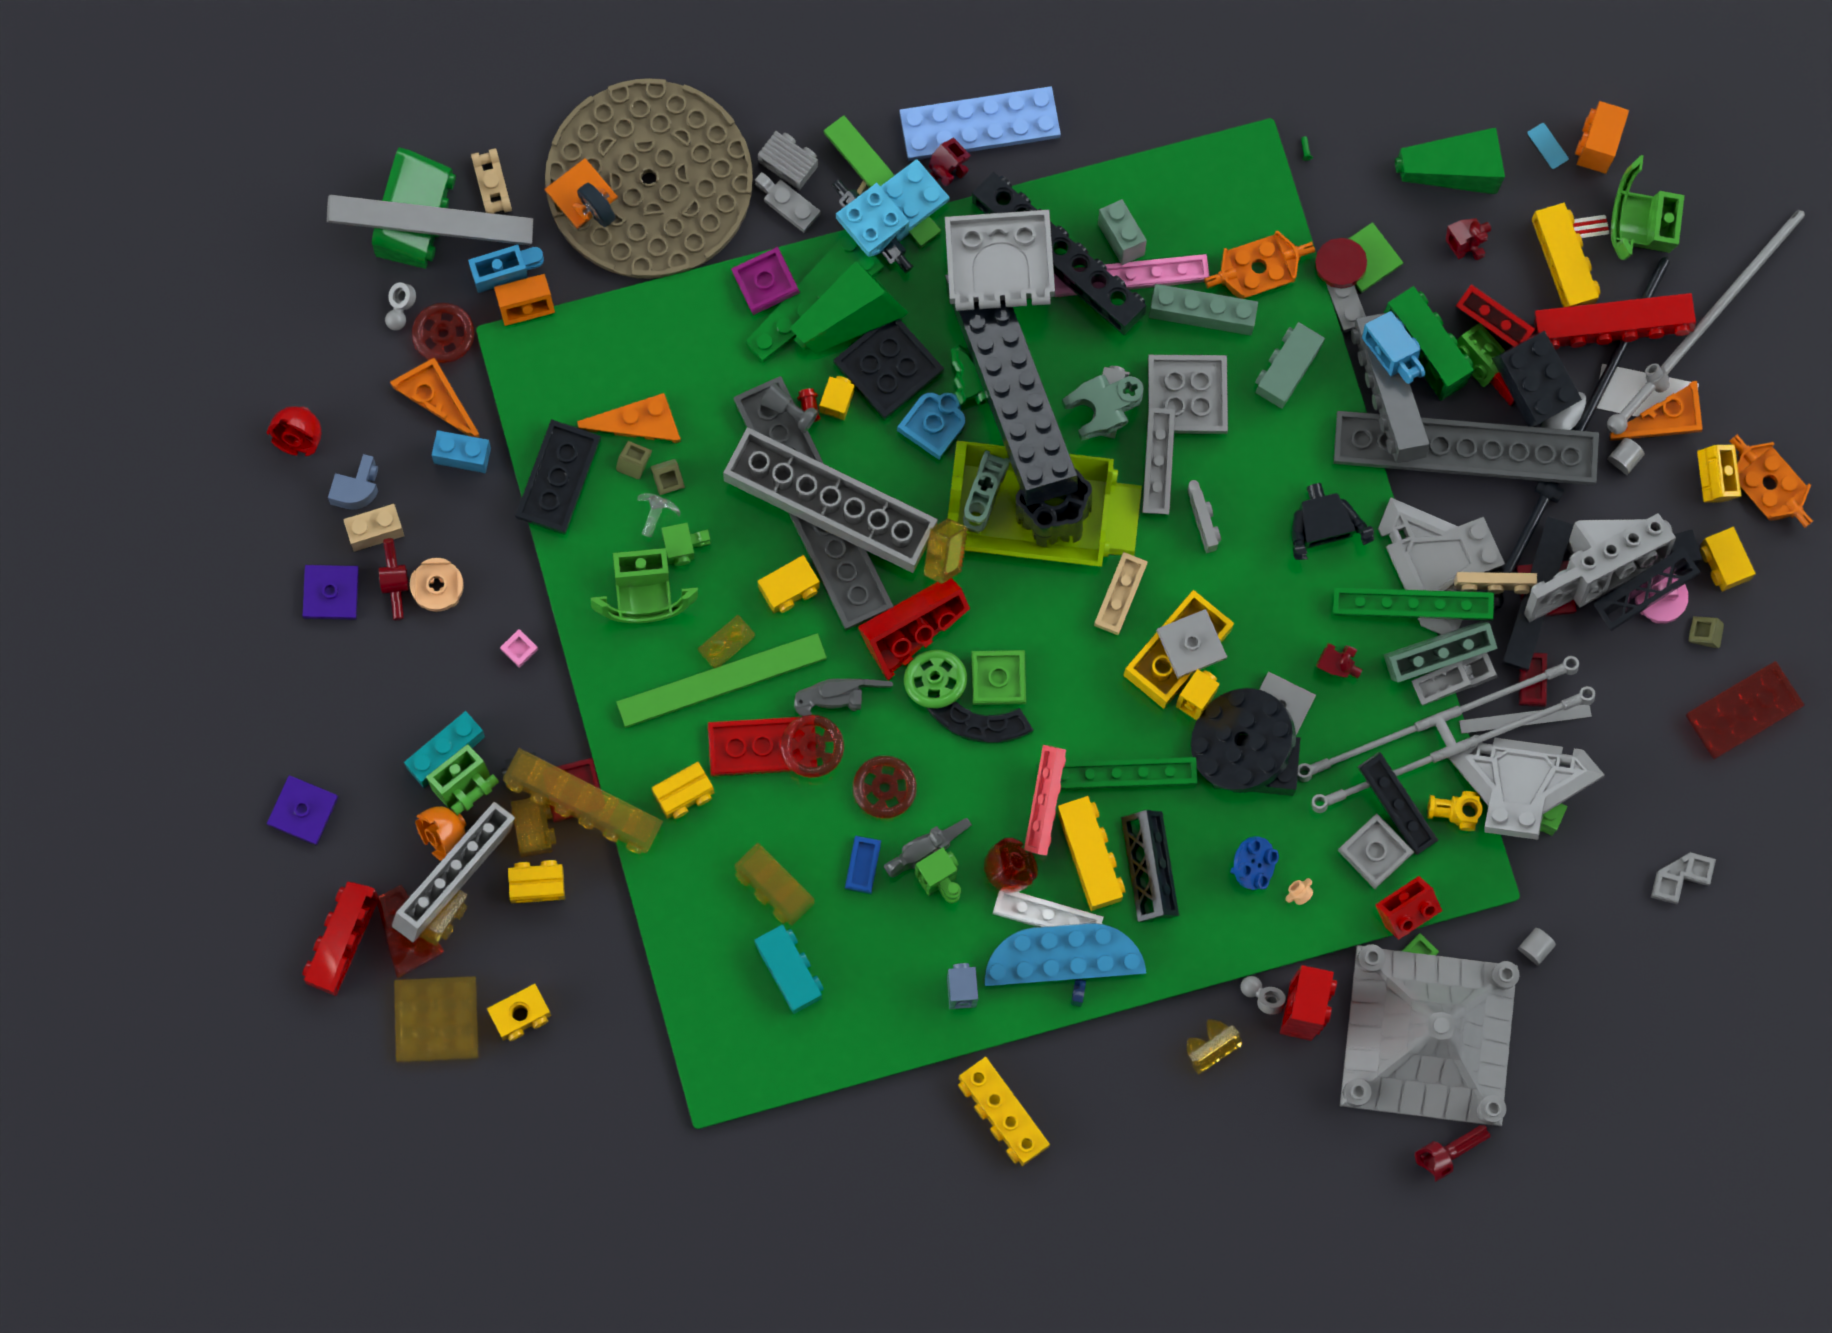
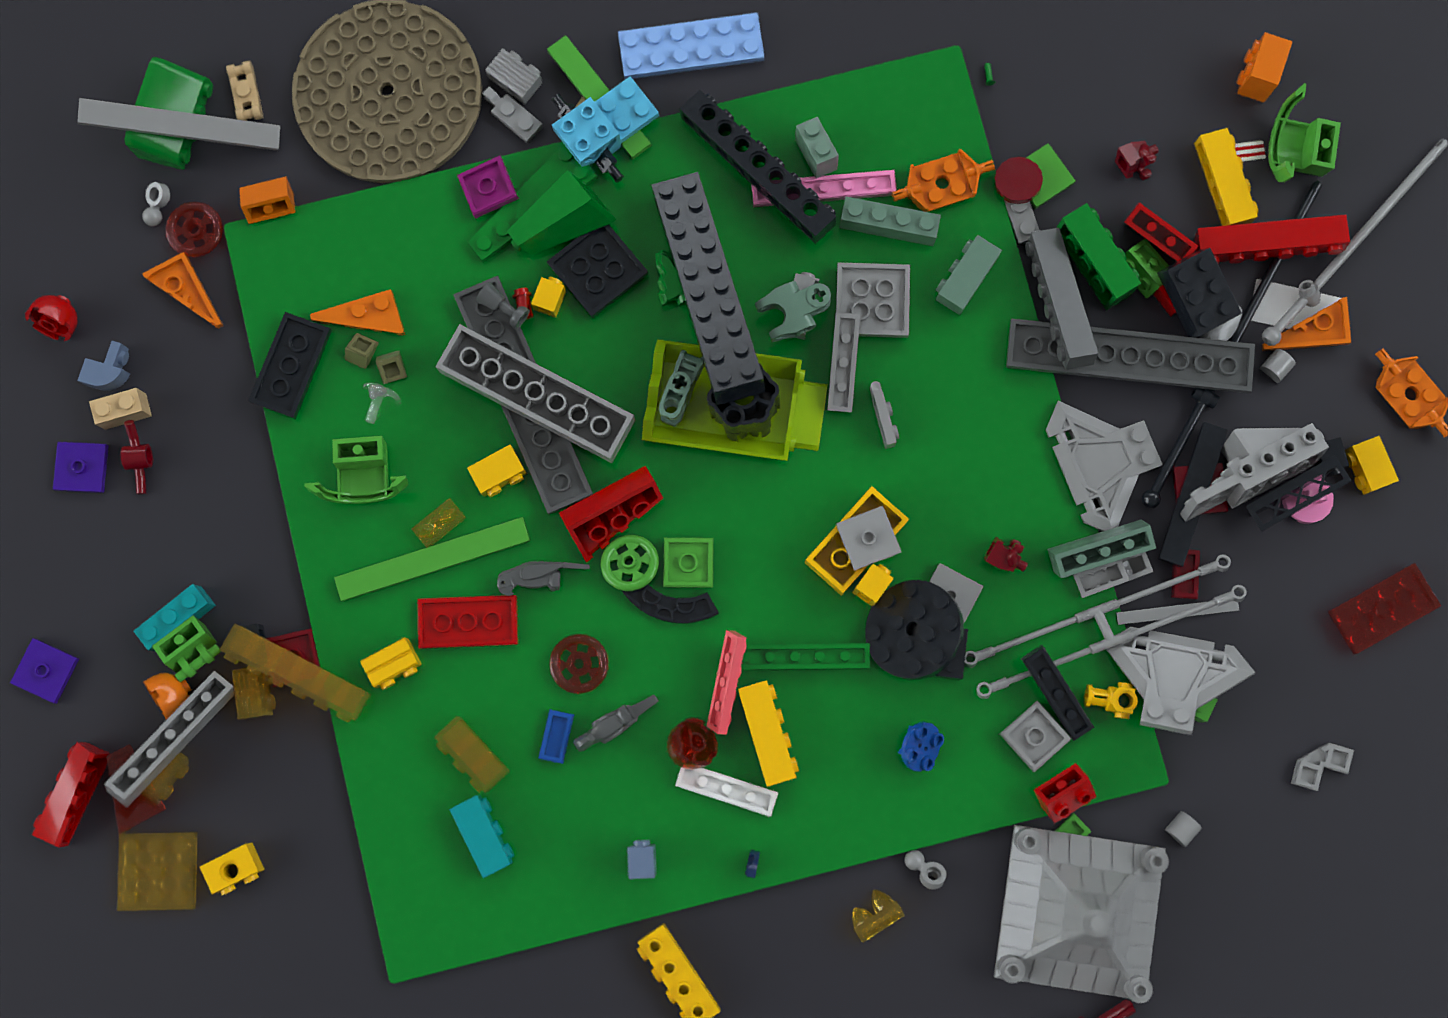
camera: 10 degrees right, 5 degrees up
light nougat plate [410,558,464,612] -> none
dark azure brick [432,430,491,473] -> none
dark azure brick [468,245,544,293] -> none
bright pink plate [500,629,538,668] -> none
yellow brick [508,860,565,904] -> none
orange plate [545,158,618,229] -> none
bright green brick [662,523,711,566] -> none
clear red plate [780,715,844,778] -> none
dark azure plate [897,393,965,460] -> none
bright green brick [914,848,961,904] -> none
clear yellow brick [924,519,968,584] -> none
dark red piece [928,137,971,186] -> none
light grey hinge [945,210,1055,311] -> none
dark azure plate [985,923,1146,986] -> none
tan plate [1094,552,1148,635] -> none
black fence [1121,810,1179,922] -> none
red brick [1280,965,1337,1041] -> none
light nougat plate [1286,878,1313,905] -> none
black torso [1292,483,1374,560] -> none
green plate [1333,587,1494,620] -> none
dark azure brick [1362,311,1425,384] -> none
green slope [1395,128,1505,194] -> none
tan plate [1454,572,1537,594] -> none
medium azure sticker [1527,123,1569,169] -> none
olive slope [1688,616,1724,648] -> none
yellow brick [1697,445,1741,503] -> none

